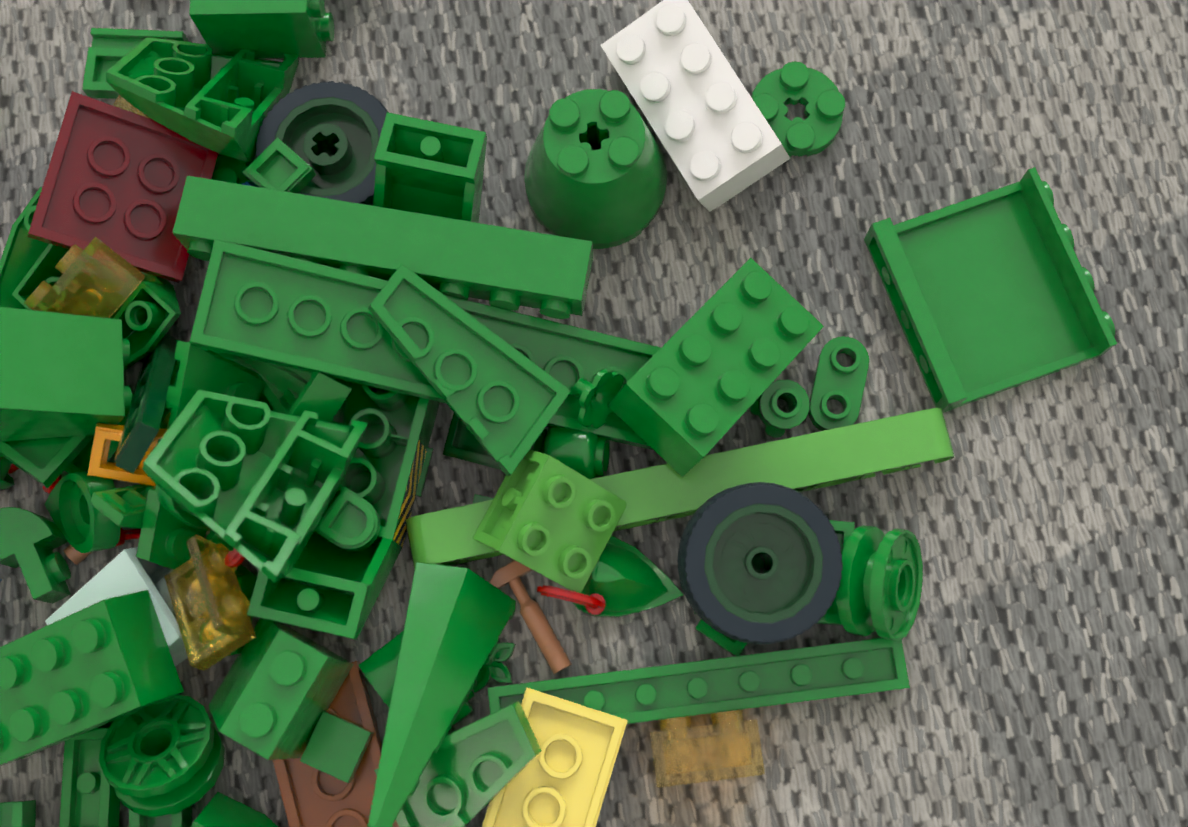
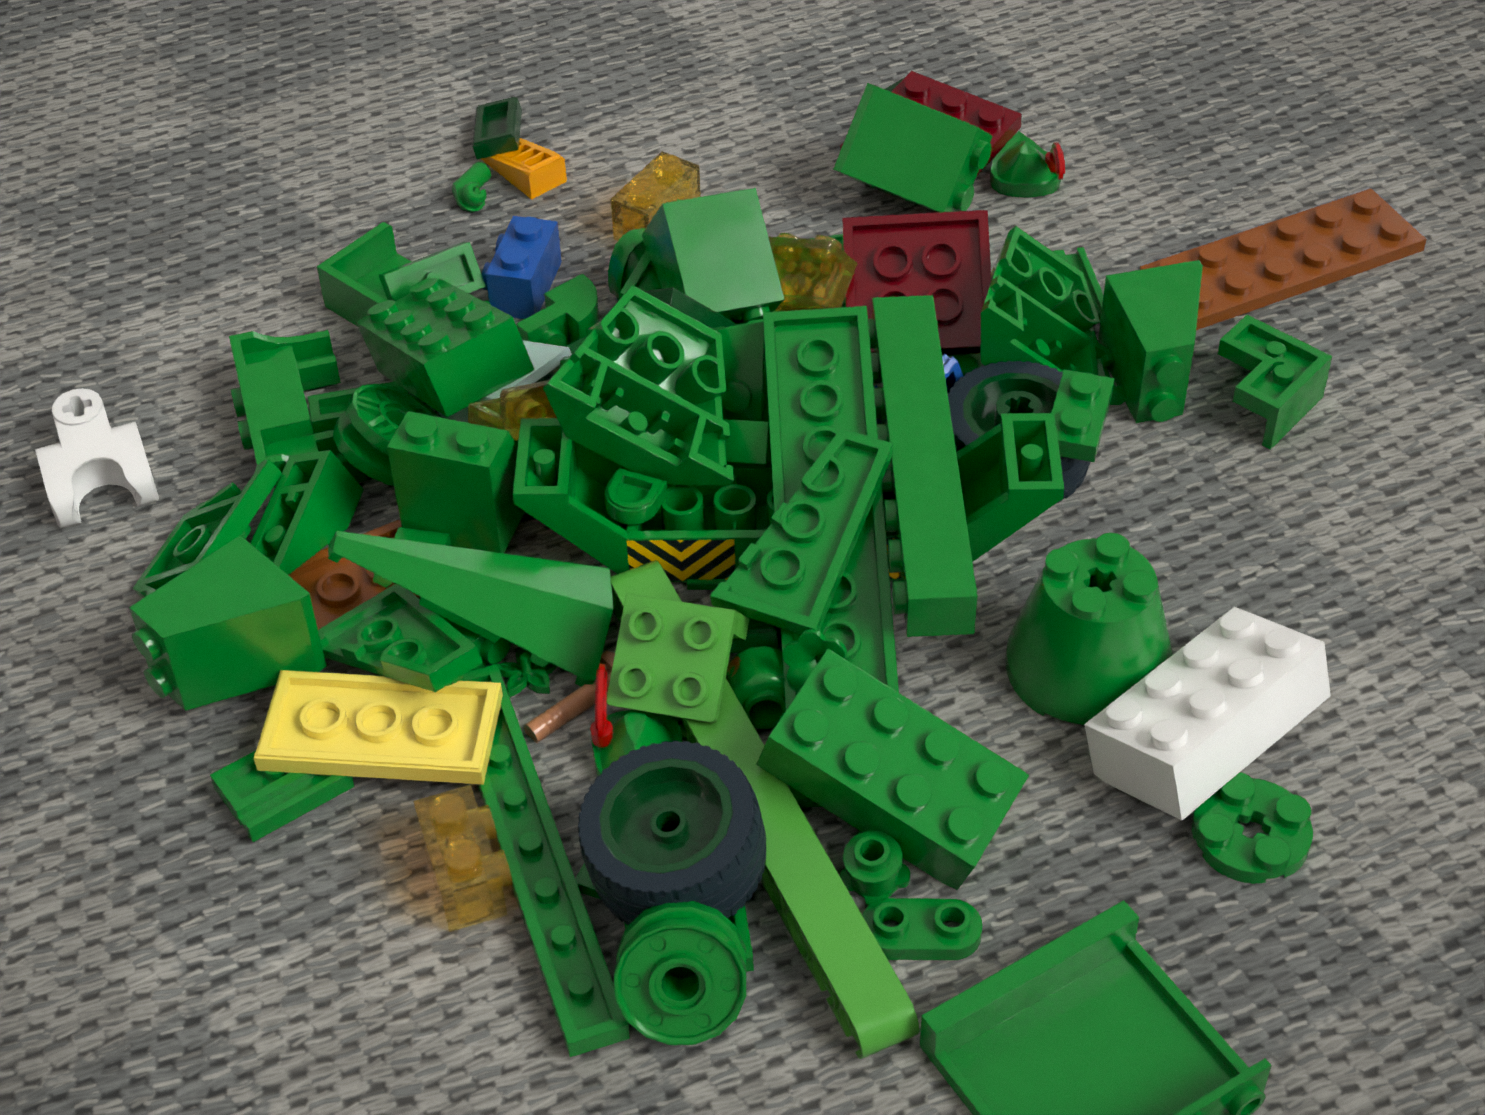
camera: 75 degrees right, 30 degrees down
green tile [243,137,316,194] -> none
none -> green plate [1051,369,1115,462]

